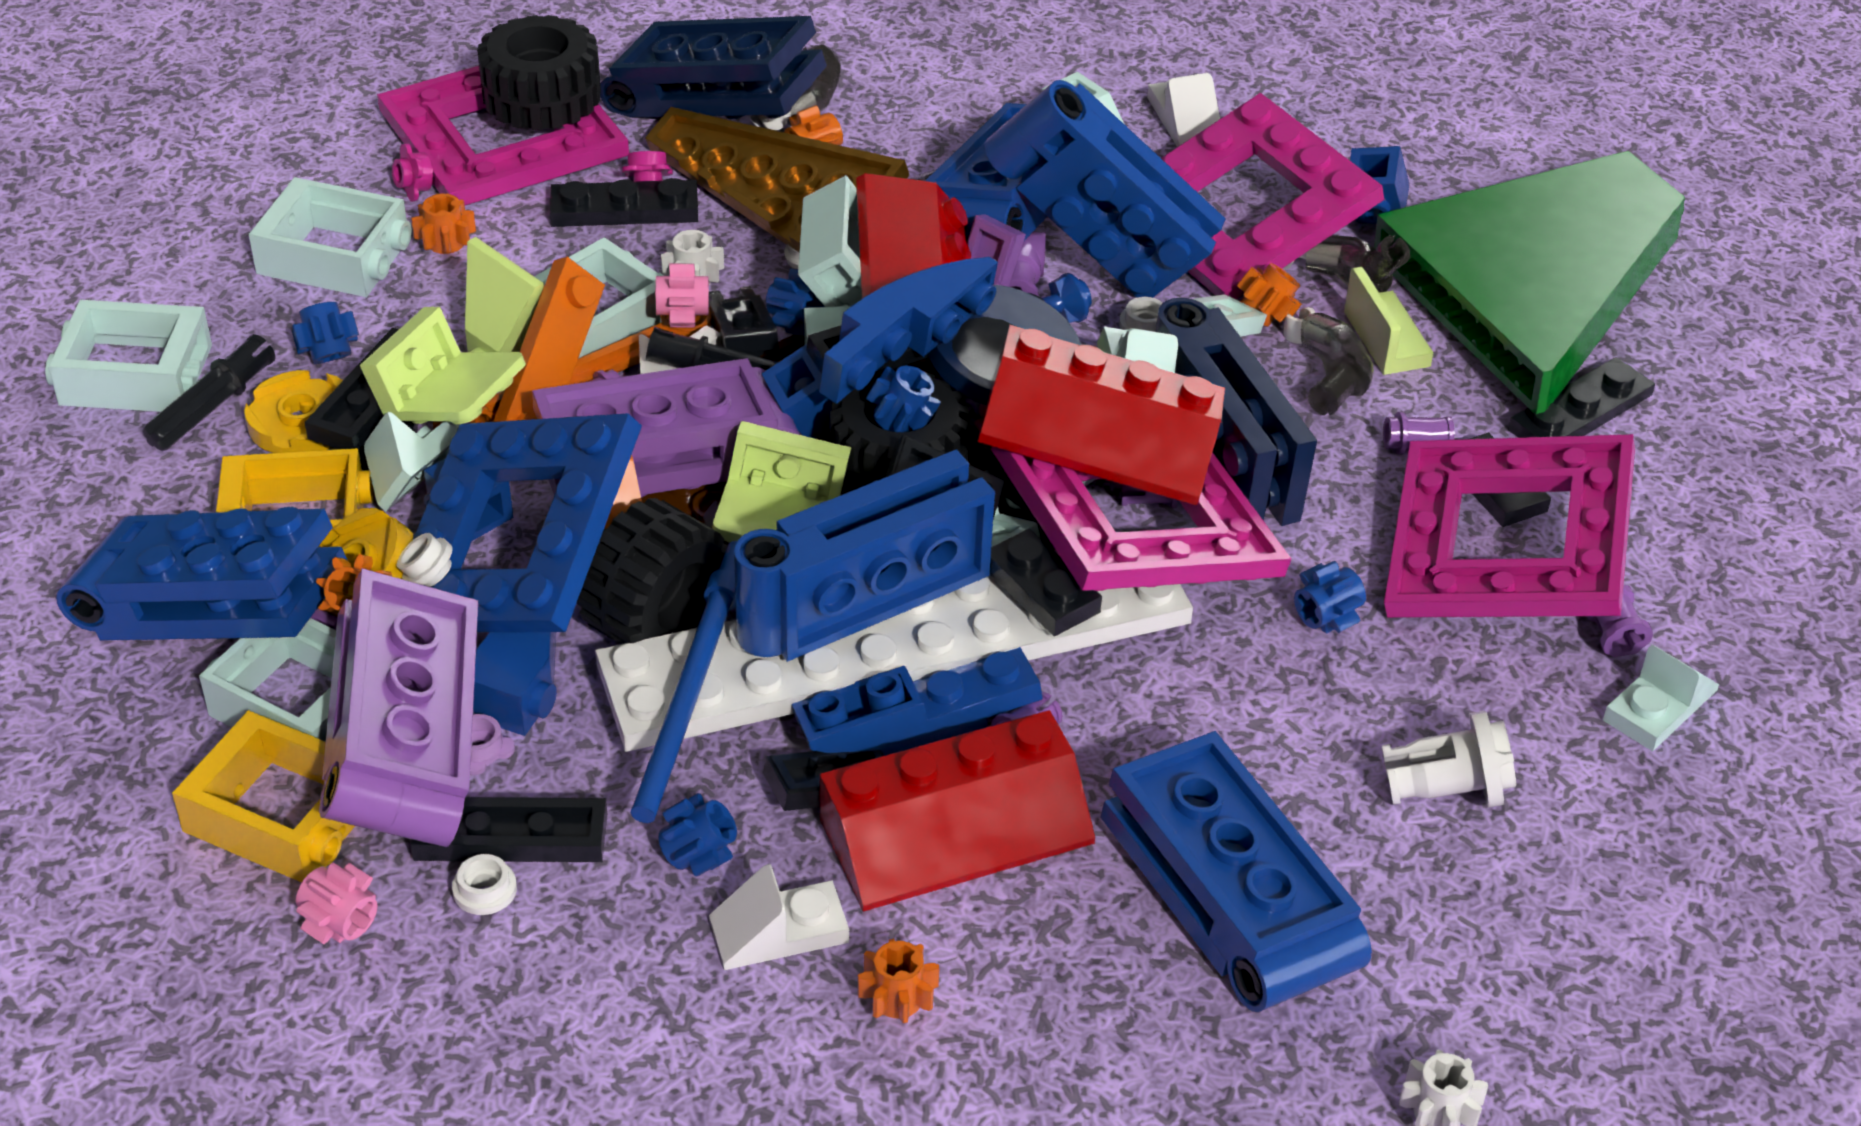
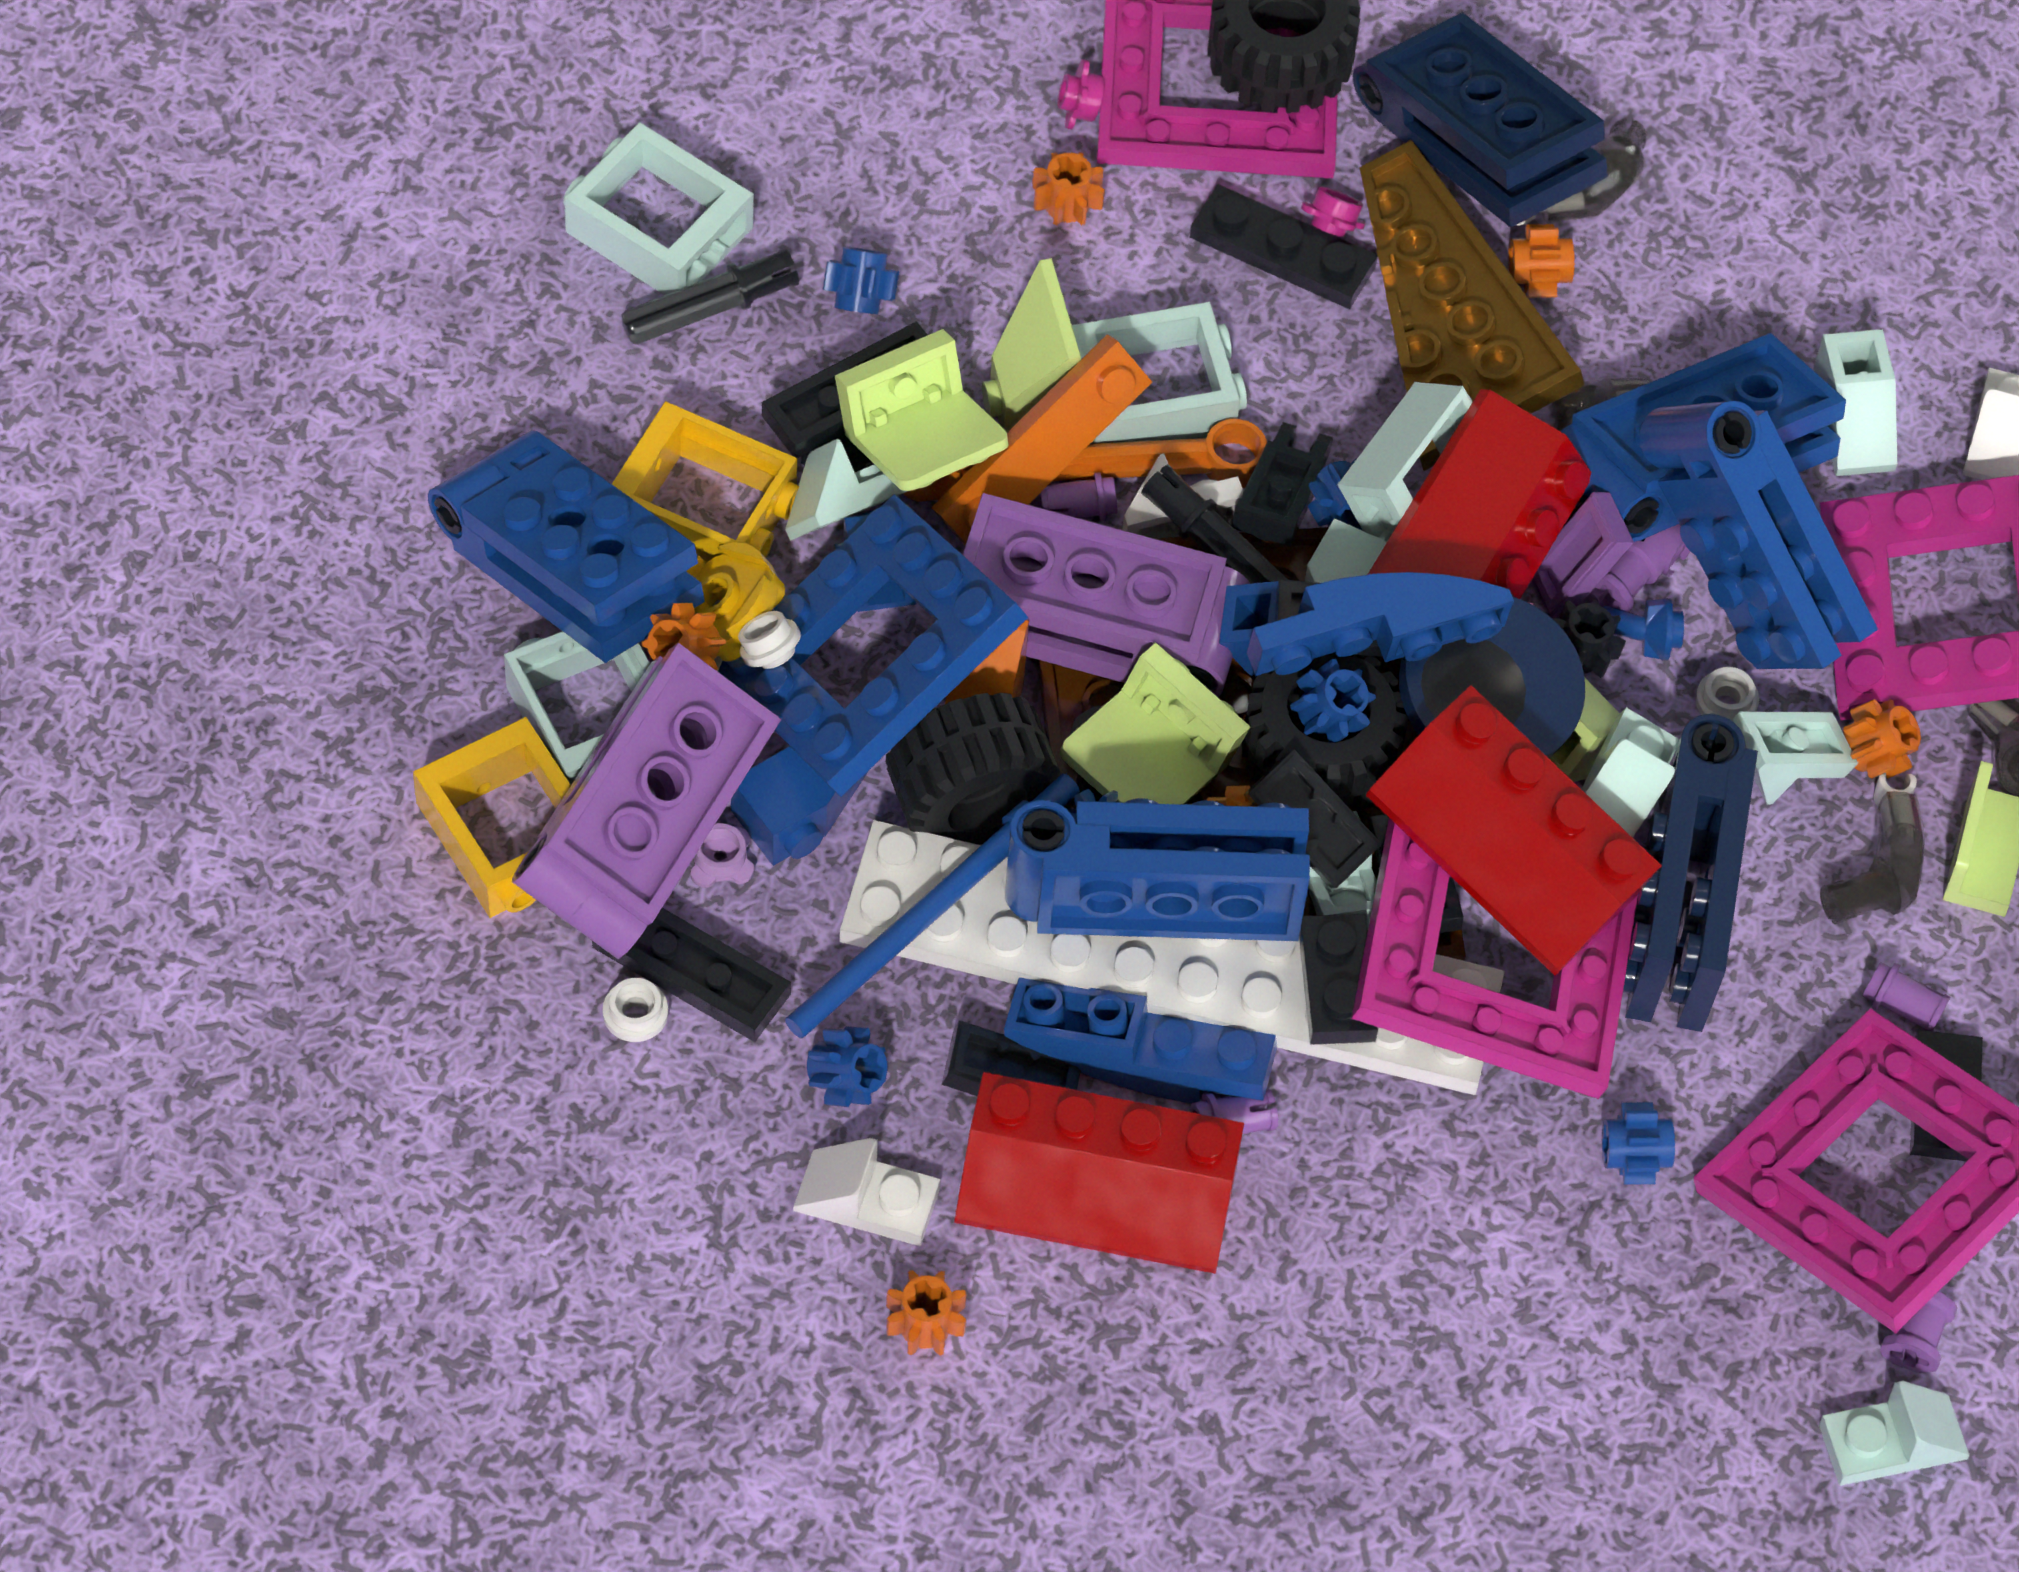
camera: 30 degrees right, 15 degrees up
yellow plate [244,370,343,453] -> none
light aqua window [249,177,412,297] -> none
bright pink gear [296,862,378,944] -> none
bright pink gear [655,263,709,328] -> none
white gear [661,230,724,285] -> none
blue hinge [1100,731,1372,1012] -> none
white piece [1382,711,1516,808] -> none

